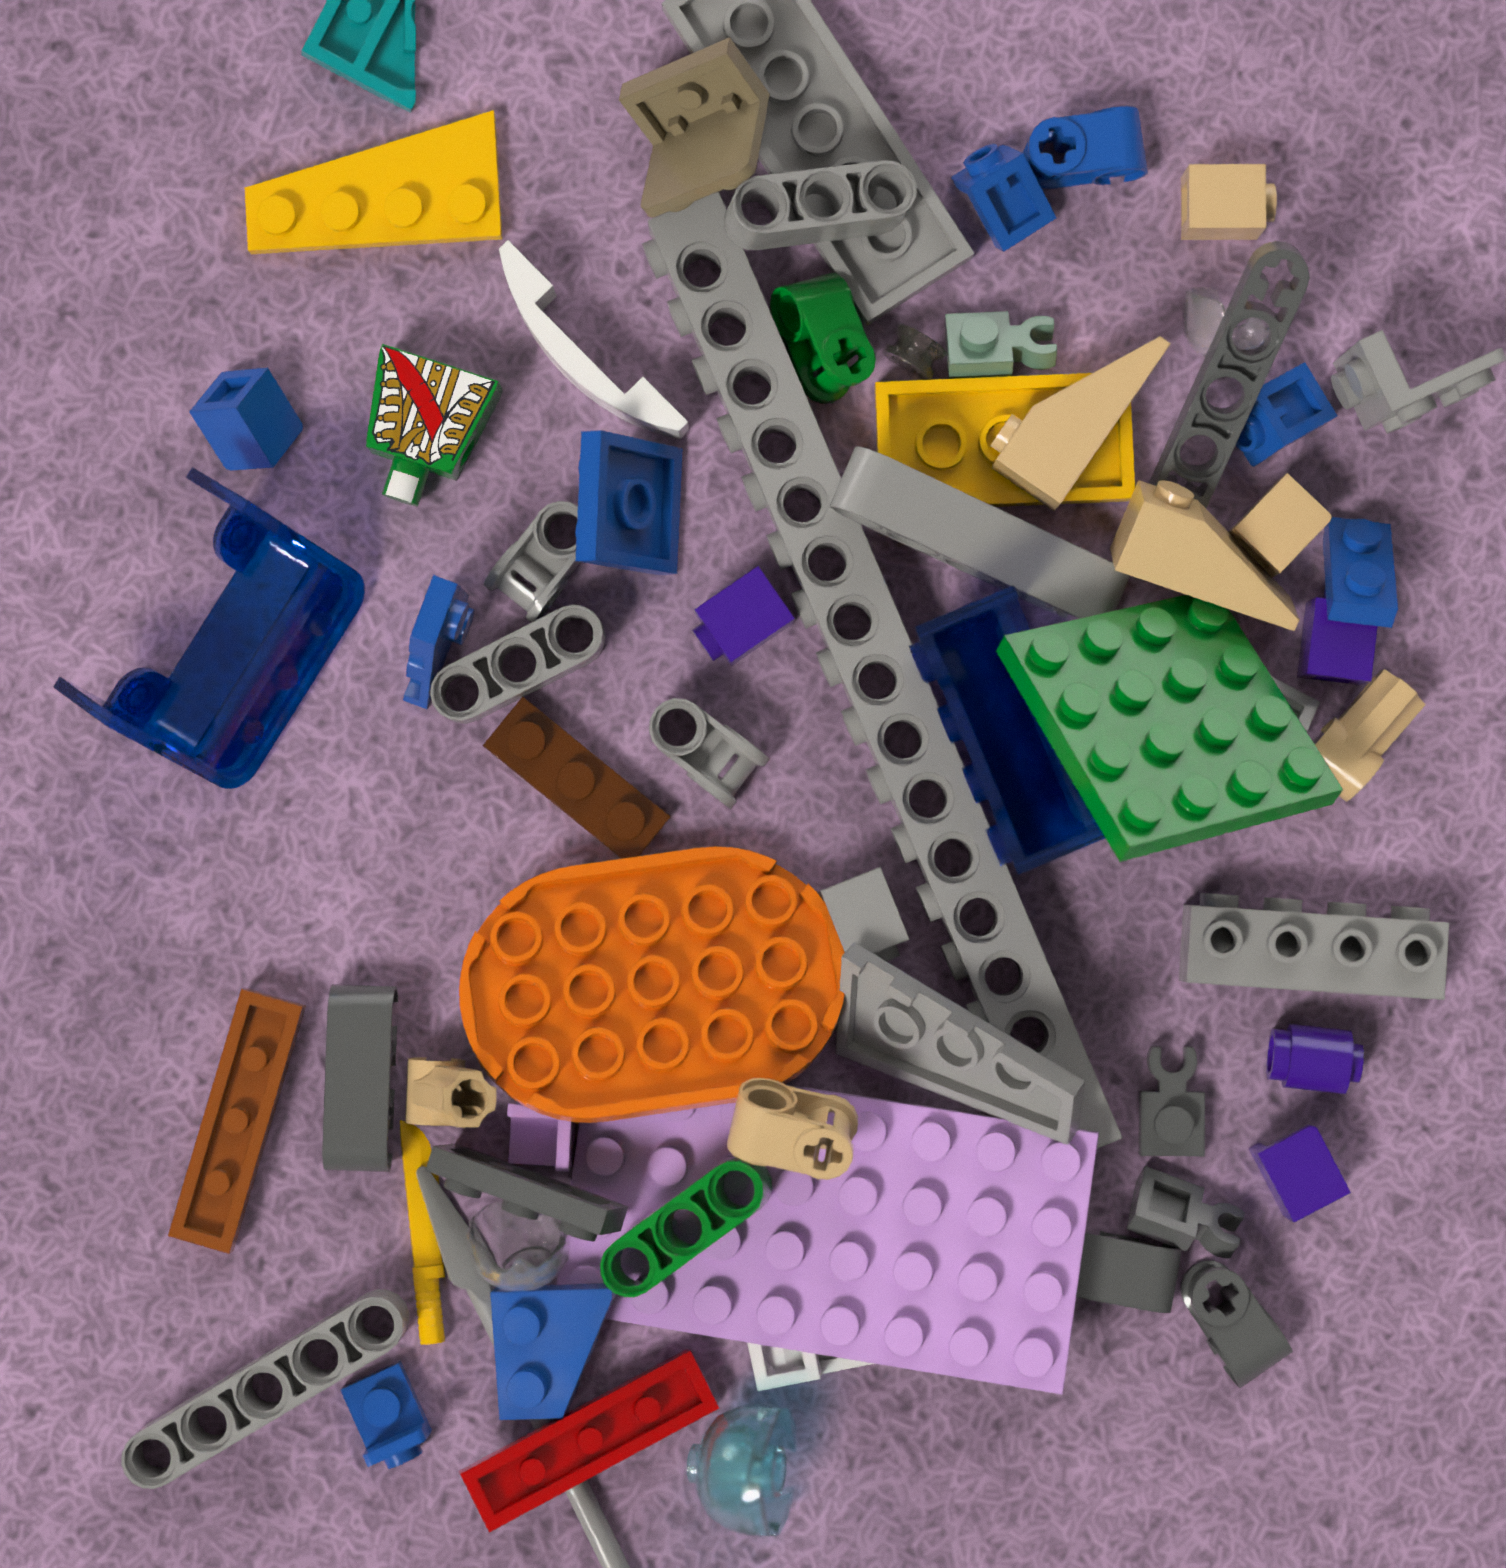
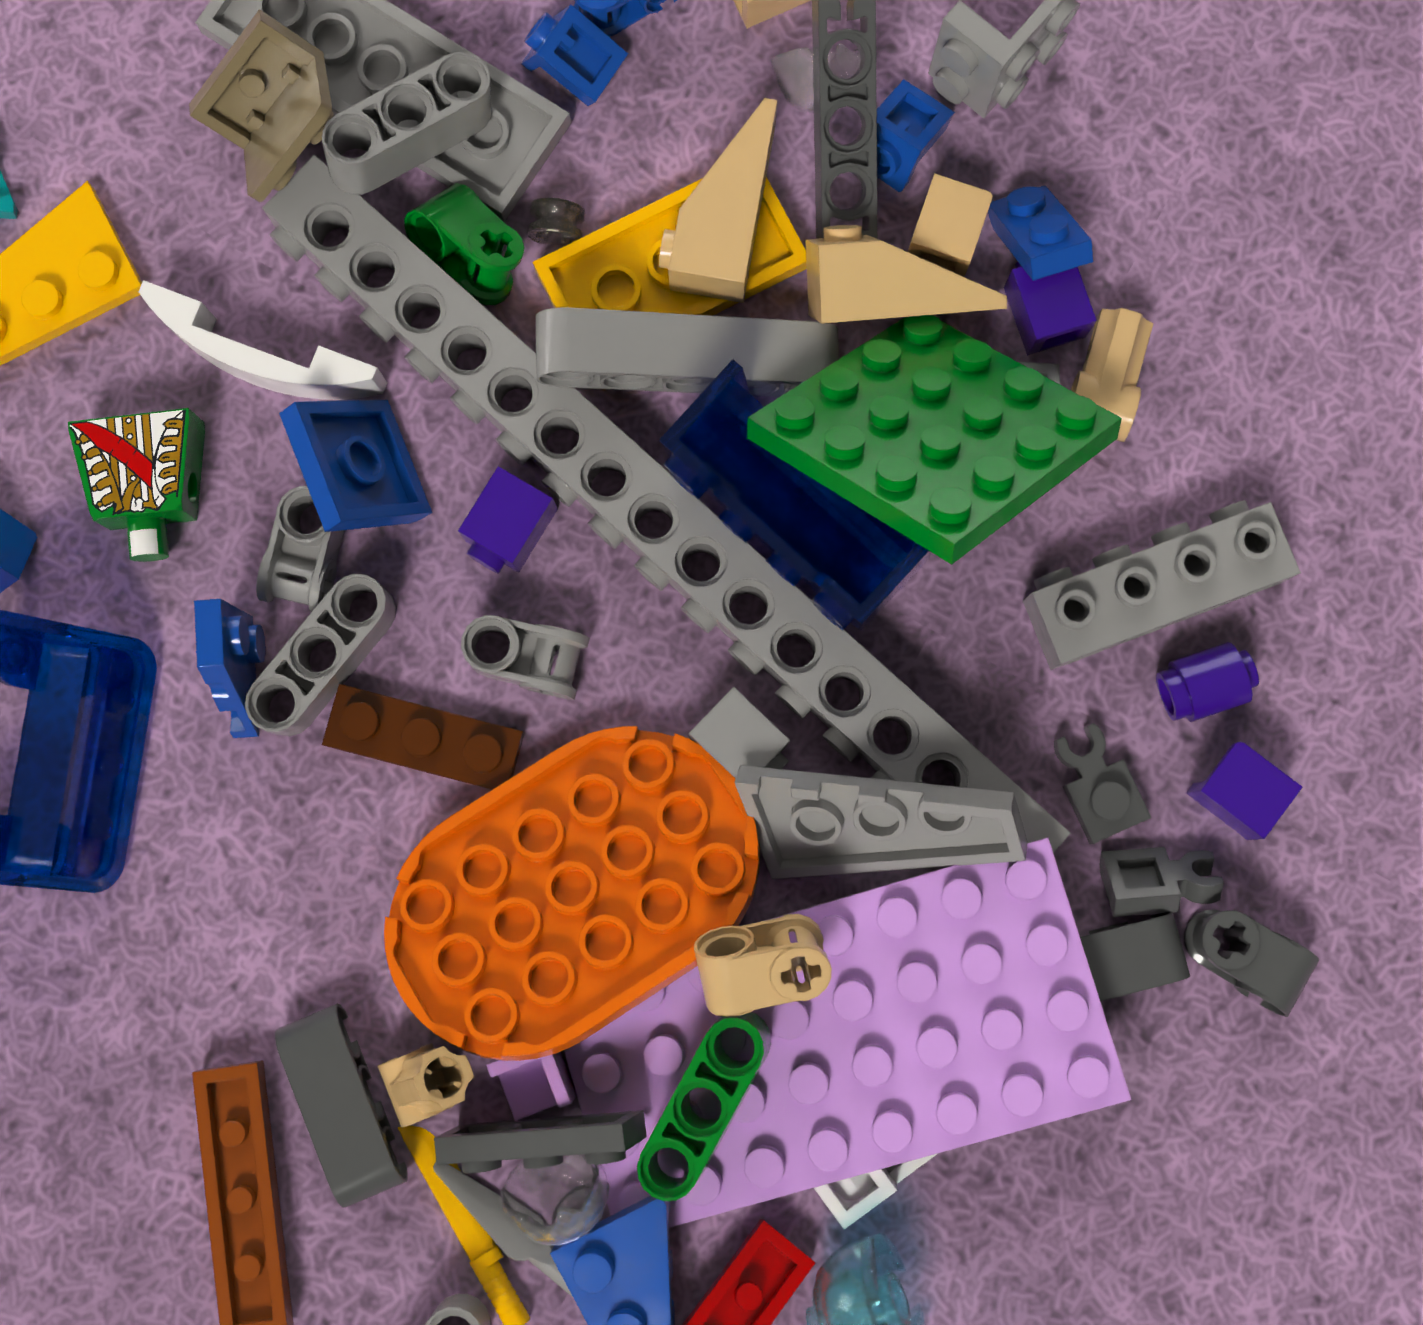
camera: 20 degrees left, 5 degrees down
sand green plate [945,311,1057,379] -> none

